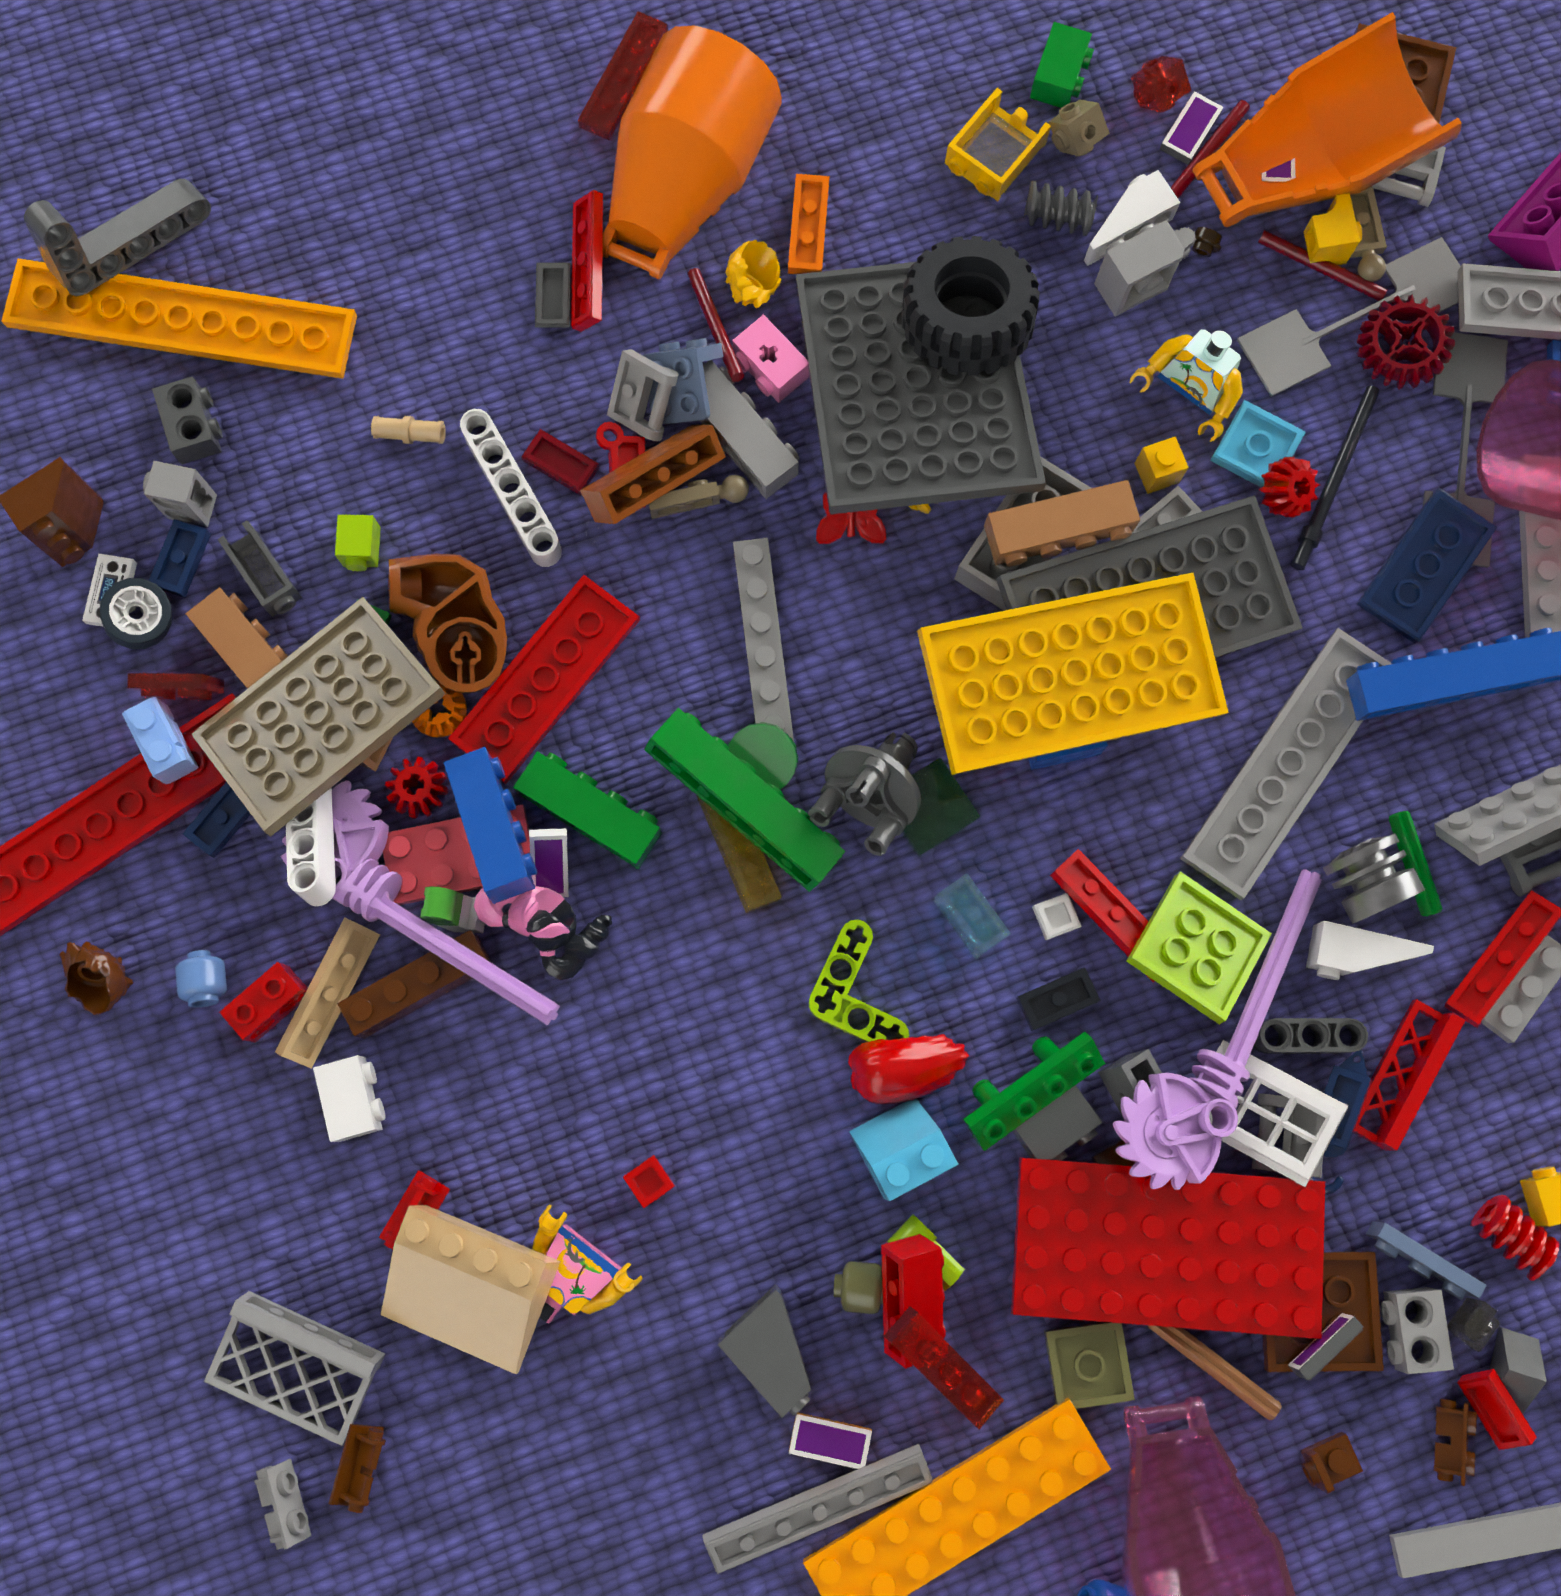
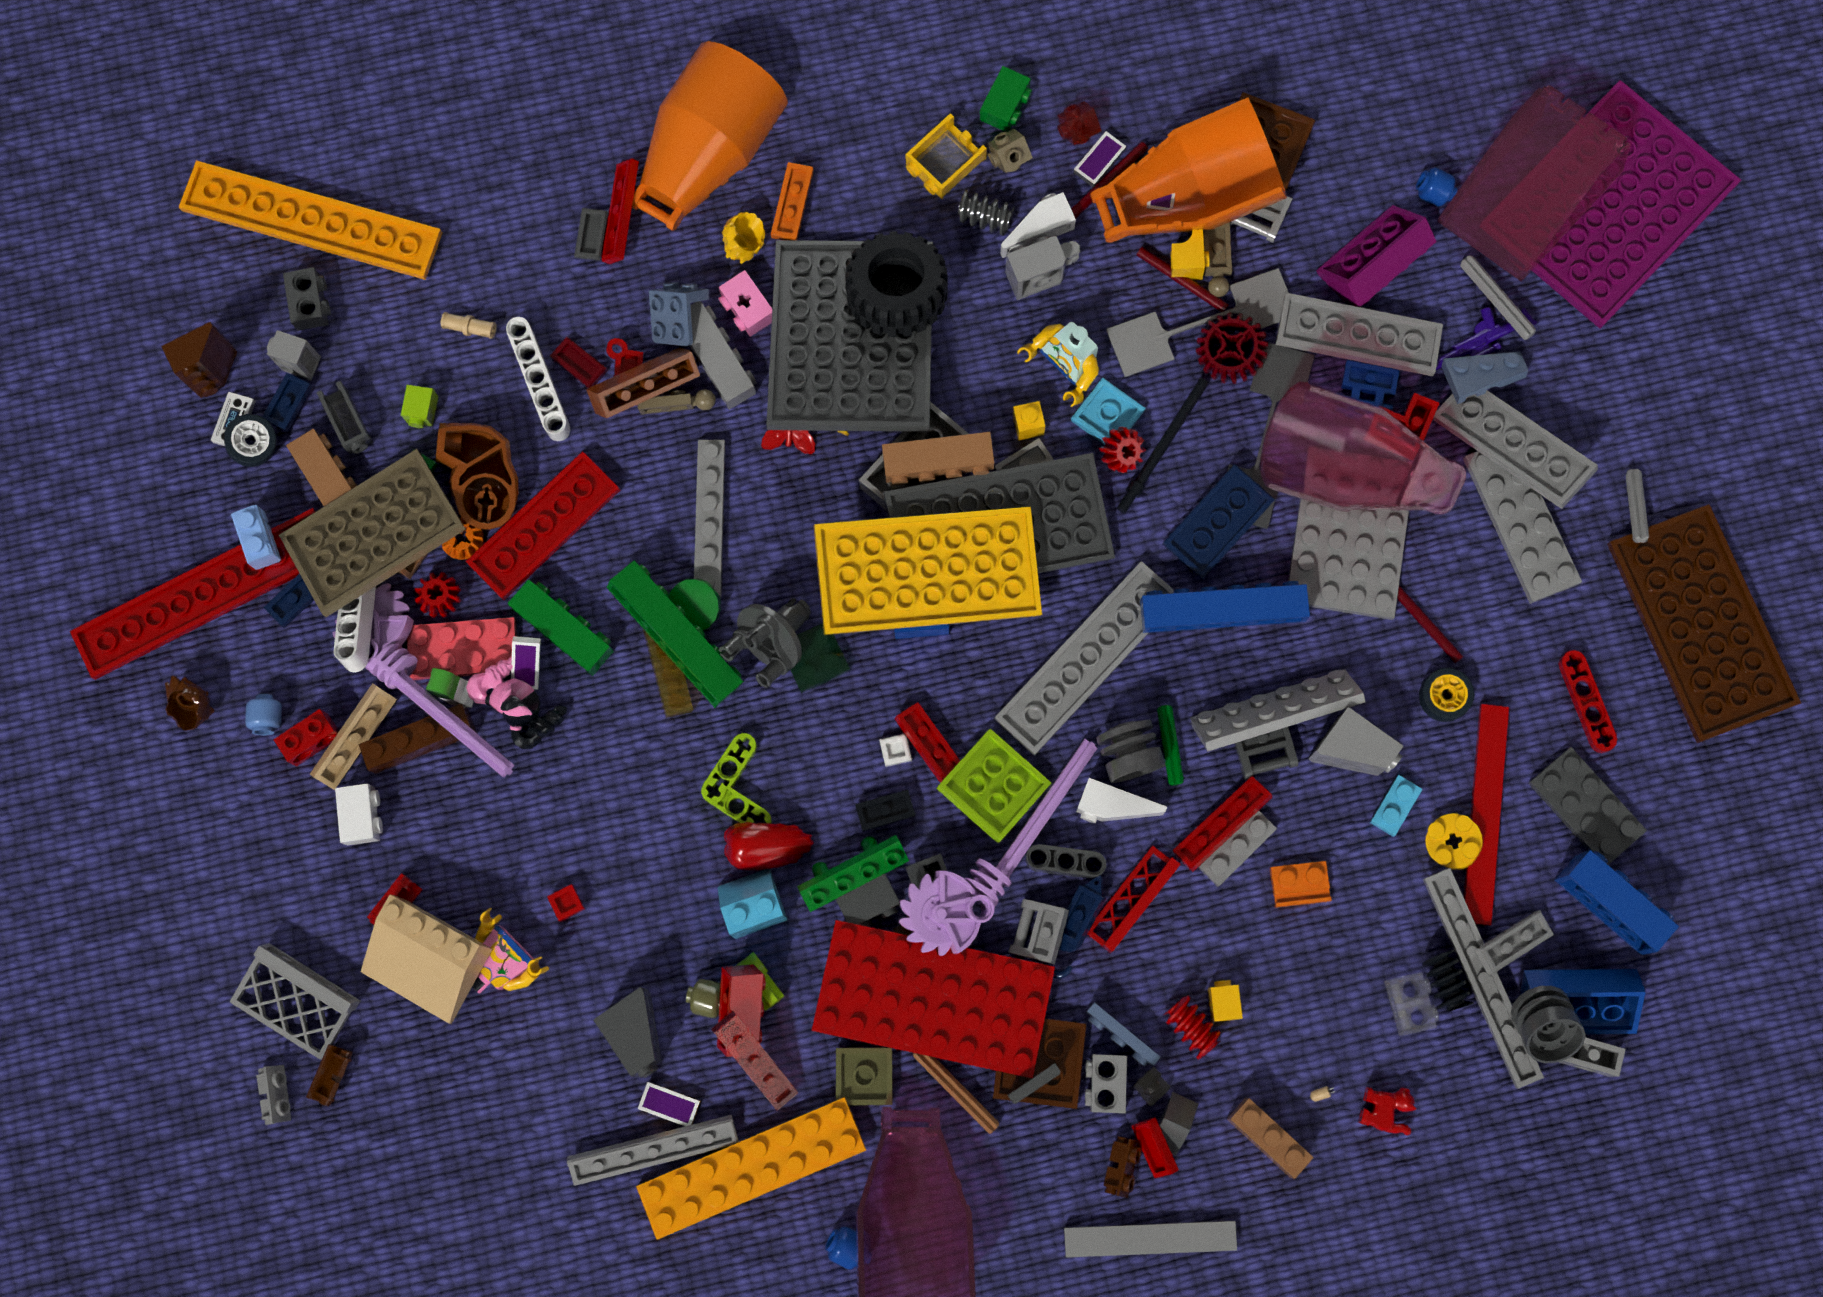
camera: 15 degrees right, 0 degrees up
dark grey beam [24,179,211,296] -> none
clear red plate [127,673,224,701] -> none
blue brick [443,747,537,904] -> none
clear red plate [578,11,668,140] -> none
light grey plate [607,349,679,441] -> none
dark red bar [687,268,744,382] -> none
clear light blue brick [933,873,1011,959] -> none
dark brown plate [1192,227,1222,257] -> none
white piece [1209,1040,1348,1187] -> none
reddish brown bracket [1300,1431,1363,1494] -> none

